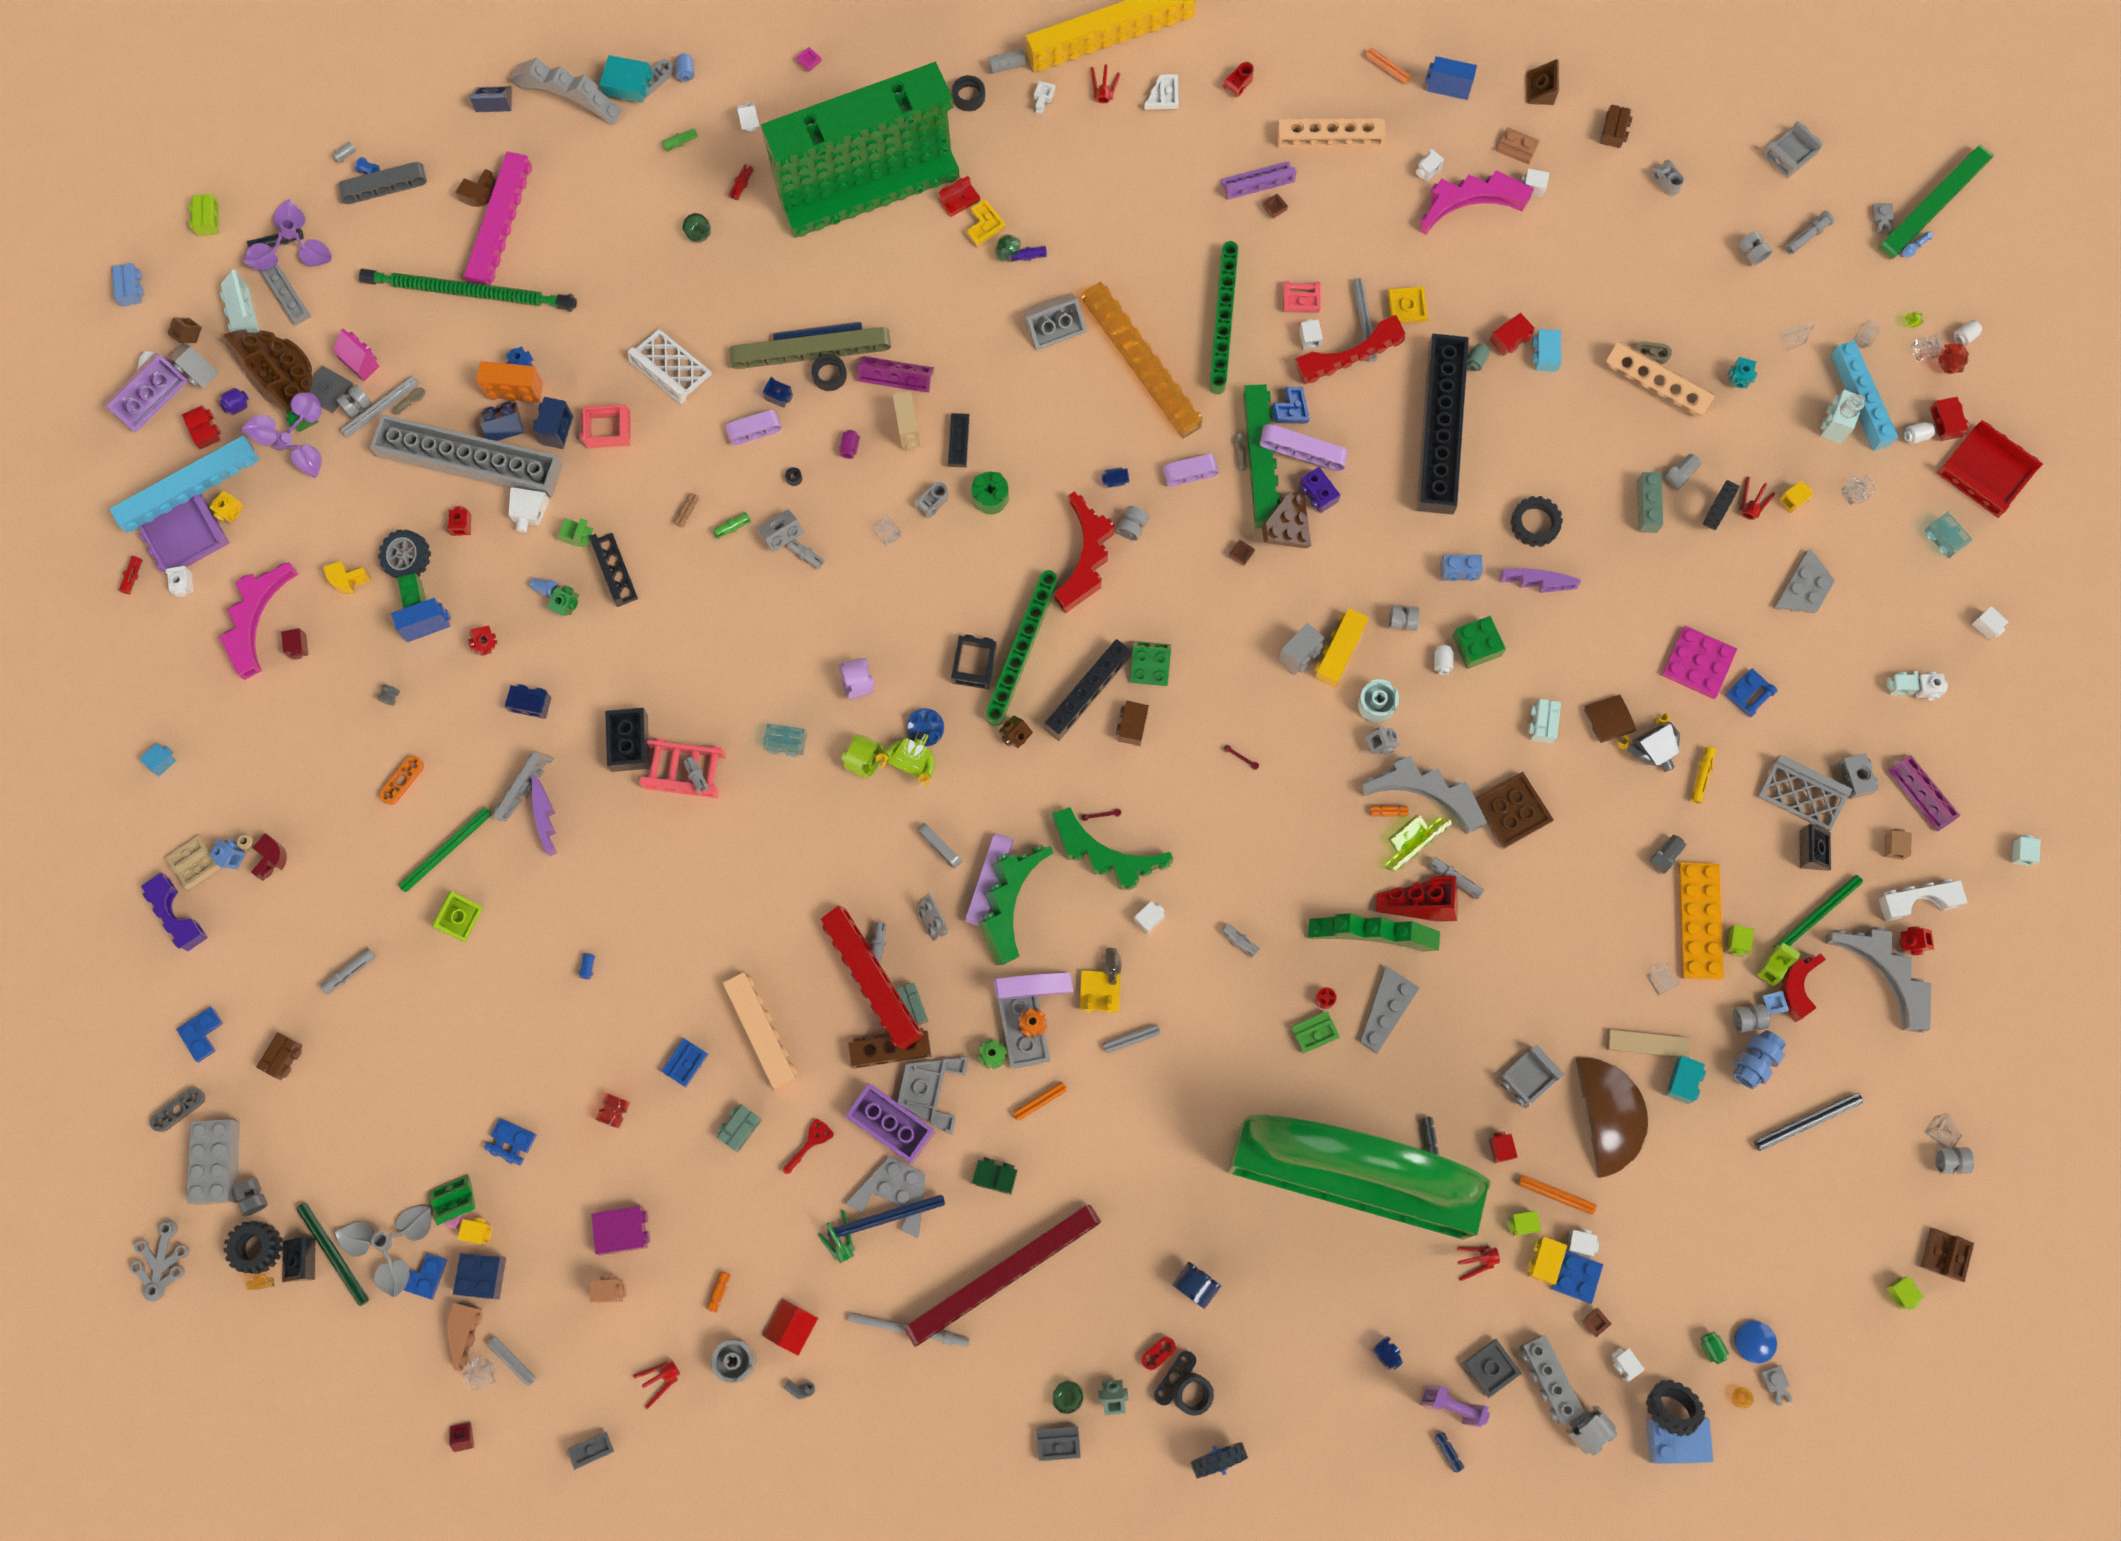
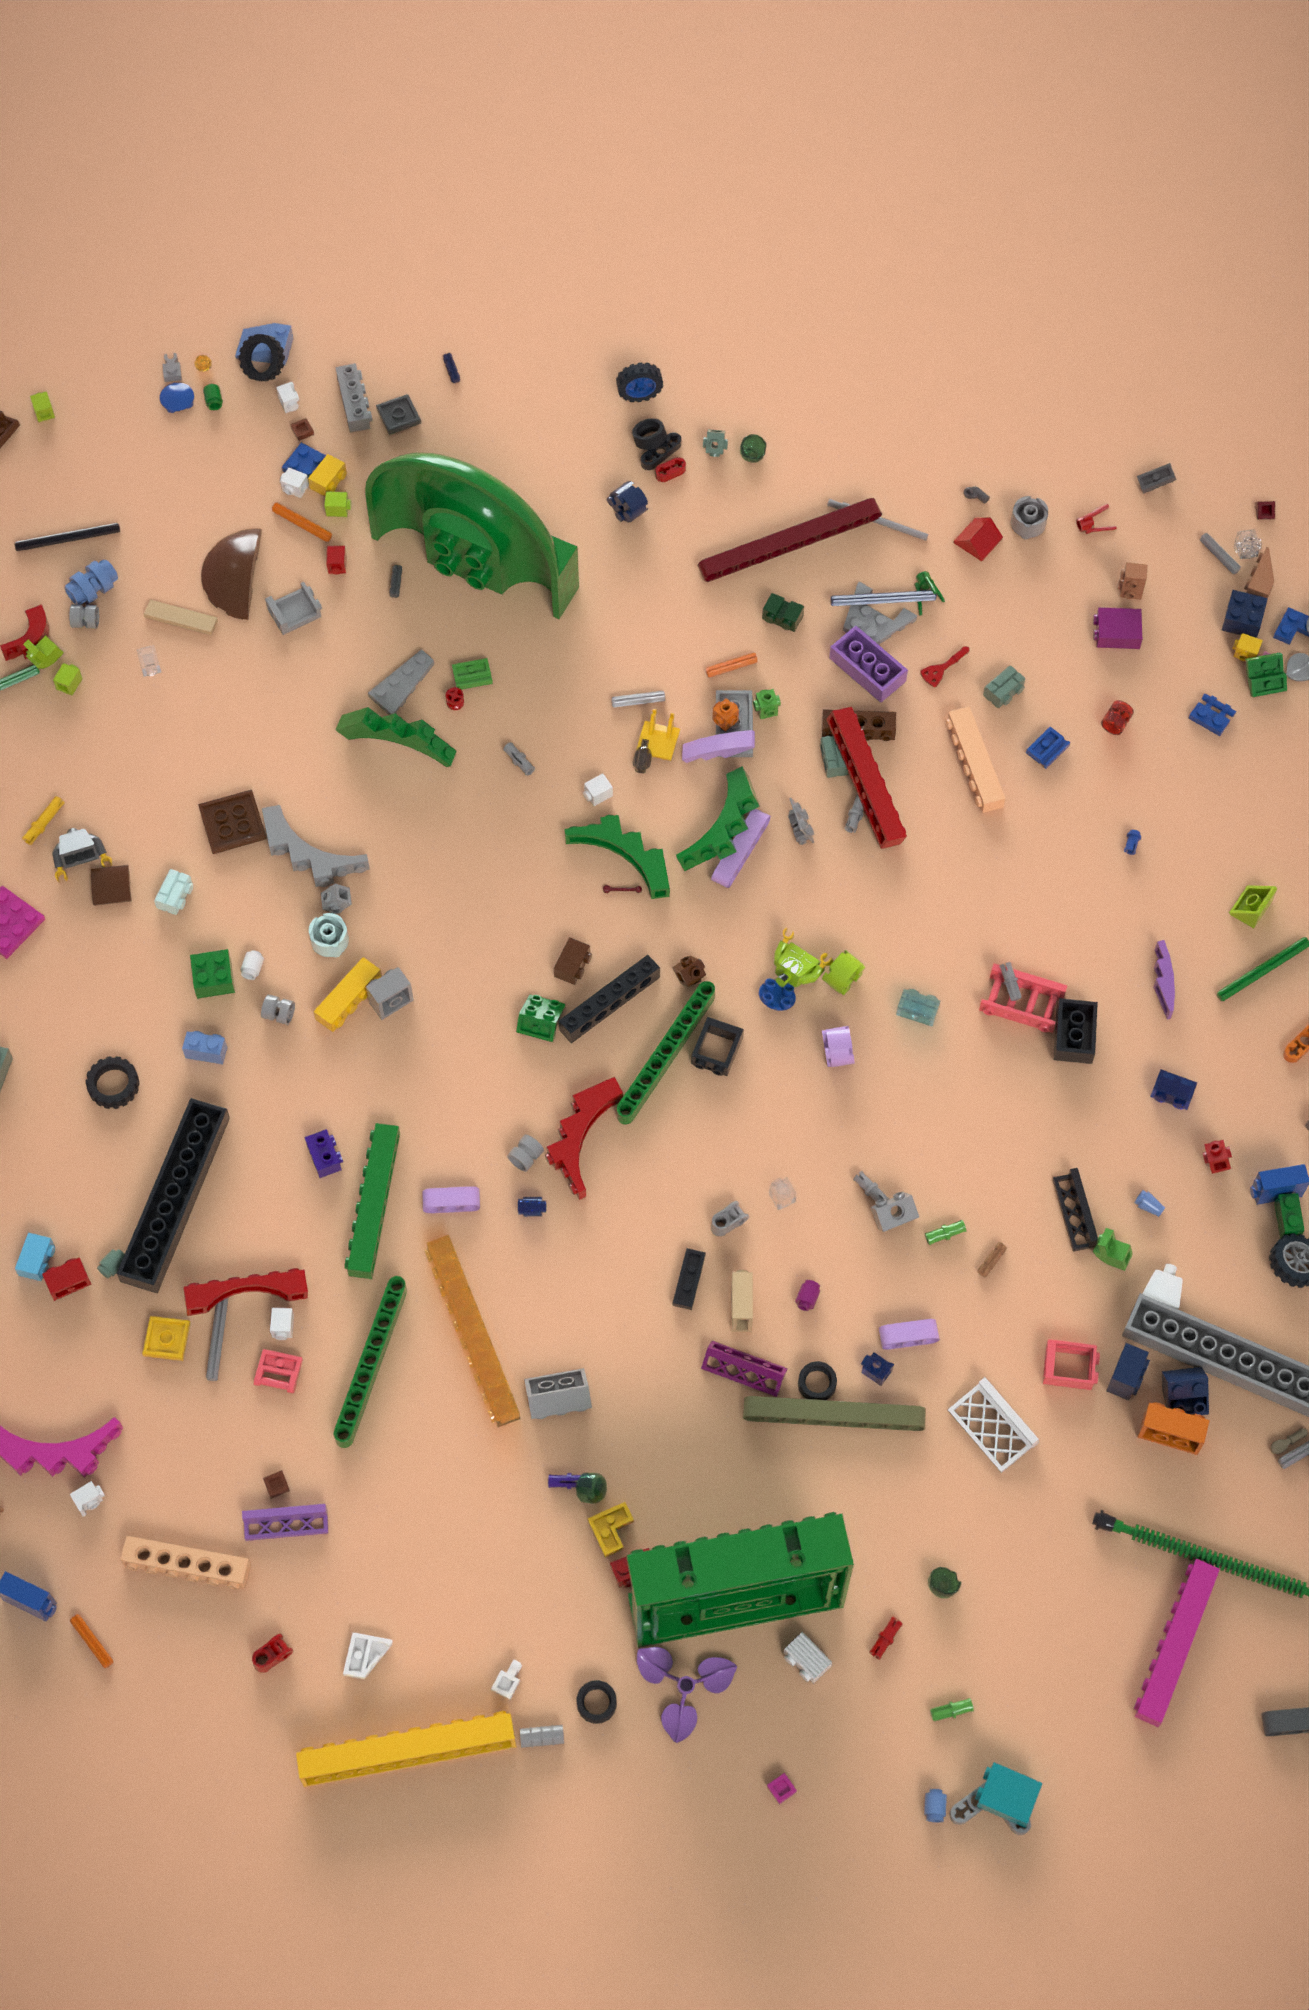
camera: 170 degrees left, 10 degrees down
red brick [447,506,471,536] -> none
reddish brown brick [456,169,496,207] -> none
dark blue slope [469,86,512,112] -> none
light grey wing [493,752,554,822] -> none
blue brick [505,346,534,366] -> none
light grey arch [510,58,622,125] -> none
green brick [547,585,579,616] -> none
orange axle [706,1271,731,1312] -> none
white brick [737,102,759,131] -> none
dark blue axle [773,322,863,340] -> none
black bush [785,467,803,486] -> none
light grey wing [898,1057,969,1135] -> none
light grey beam [917,823,962,869] -> none
green brick [971,472,1009,515] -> none
dark grey plate [1037,1426,1081,1461] -> none
red plant [1090,64,1120,103] -> none
dark red hinge [1224,745,1259,770] -> none
copper plate [1229,540,1255,566] -> none
dark tan piece [1234,434,1247,471] -> none
lavender beam [1260,424,1348,471] -> none
reddish brown plate [1261,492,1311,548] -> none
blue plate [1271,387,1310,424] -> none
orange axle [1370,805,1409,817] -> none
clear blue brick [1371,1336,1403,1370] -> none
red wedge [1376,876,1458,922] -> none
clear neon green bracket [1384,815,1452,872] -> none
medium lavender fence [1420,1385,1490,1428] -> none
light grey pin [1428,856,1485,900] -> none
medium lavender slope [1499,569,1581,593] -> none
light grey brick [1566,1405,1618,1456] -> none
dark grey piece [1649,834,1687,874] -> none
teal brick [1665,1056,1706,1104] -> none
light orange plate [1679,862,1724,980] -> none
light blue plate [1763,991,1789,1016] -> none

